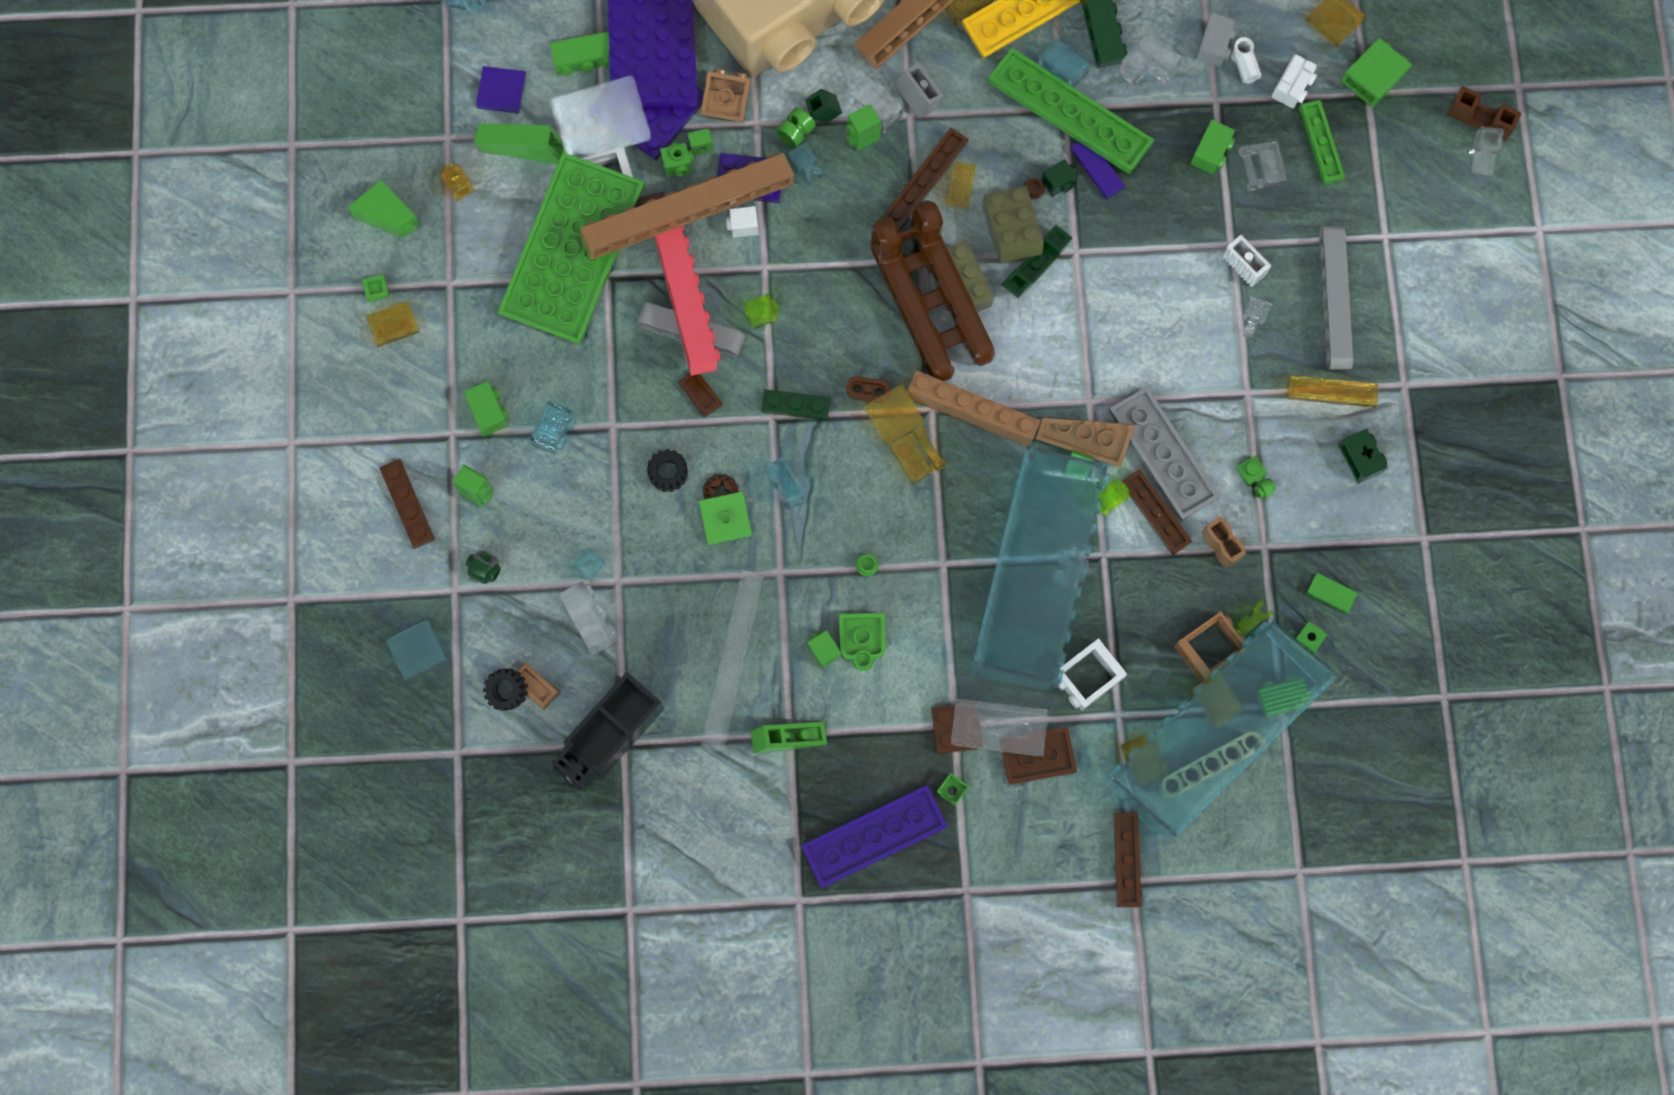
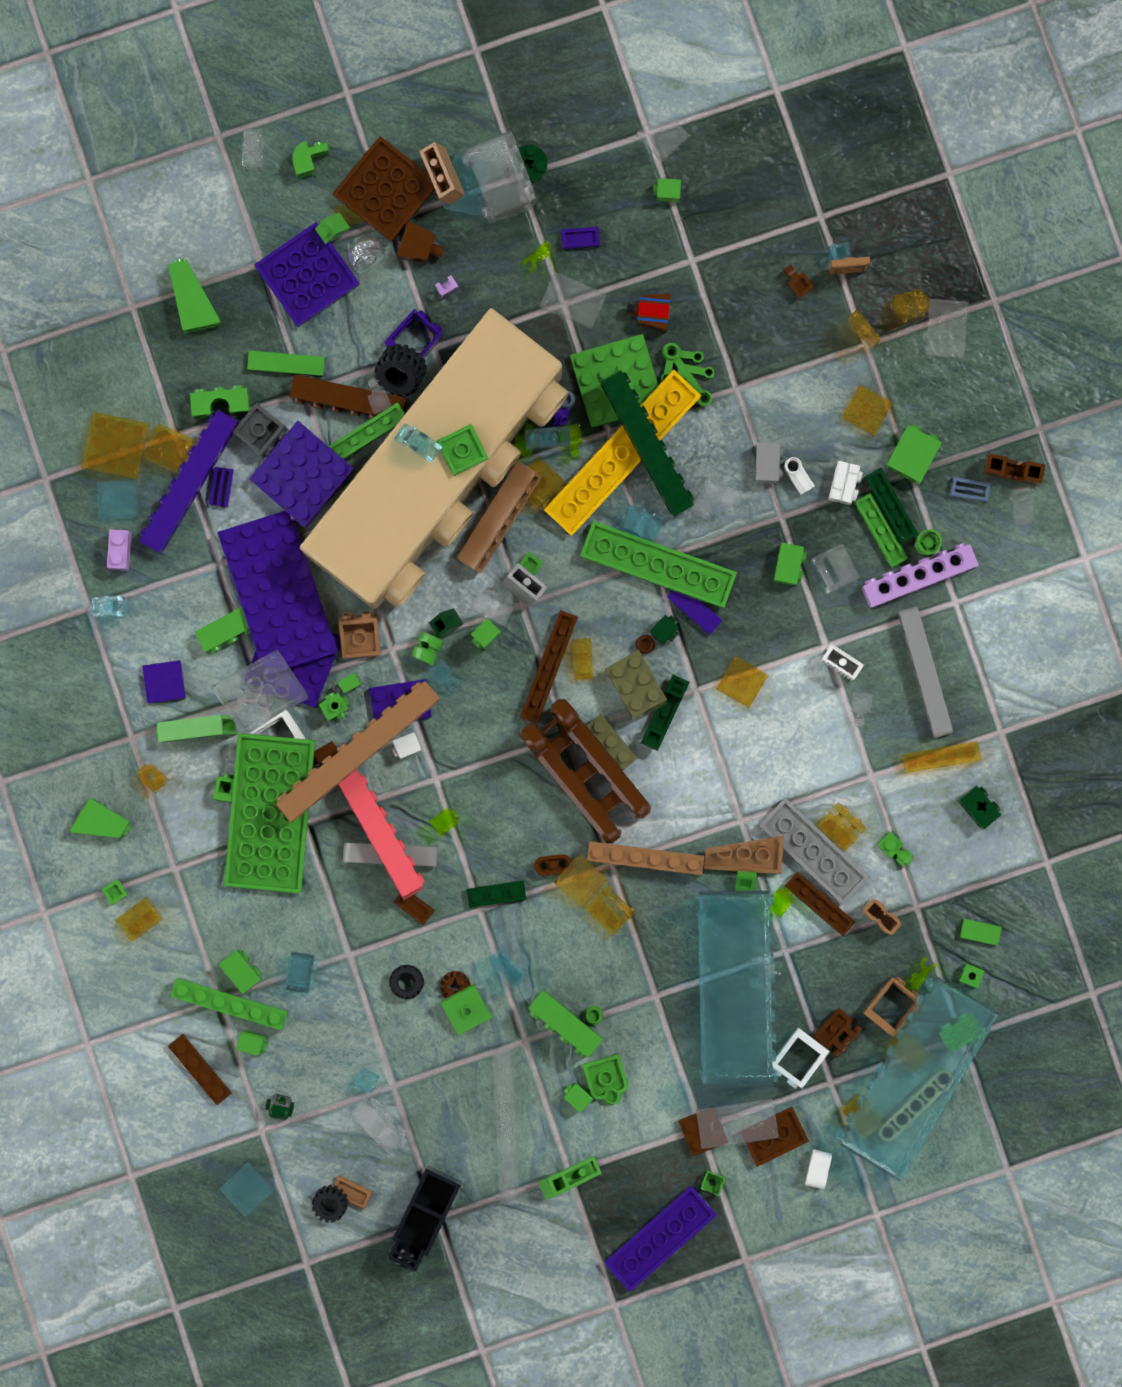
camera: 10 degrees left, 10 degrees up
reddish brown plate [1114,813,1141,908] -> none
none -> bright green brick [170,978,289,1031]
none -> bright green brick [213,774,234,803]
none -> bright green plate [519,552,544,576]
none -> bright green brick [528,989,603,1058]
none -> clear yellow plate [716,656,769,708]
none -> white axle [805,1149,832,1189]
none -> reddish brown plate [813,1007,863,1058]
none -> clear yellow plate [816,802,866,852]
none -> lavender brick [862,543,979,609]
none -> dark green plate [864,468,918,544]
none -> bright green wheel [914,529,942,557]
none -> sand blue tile [949,477,991,503]

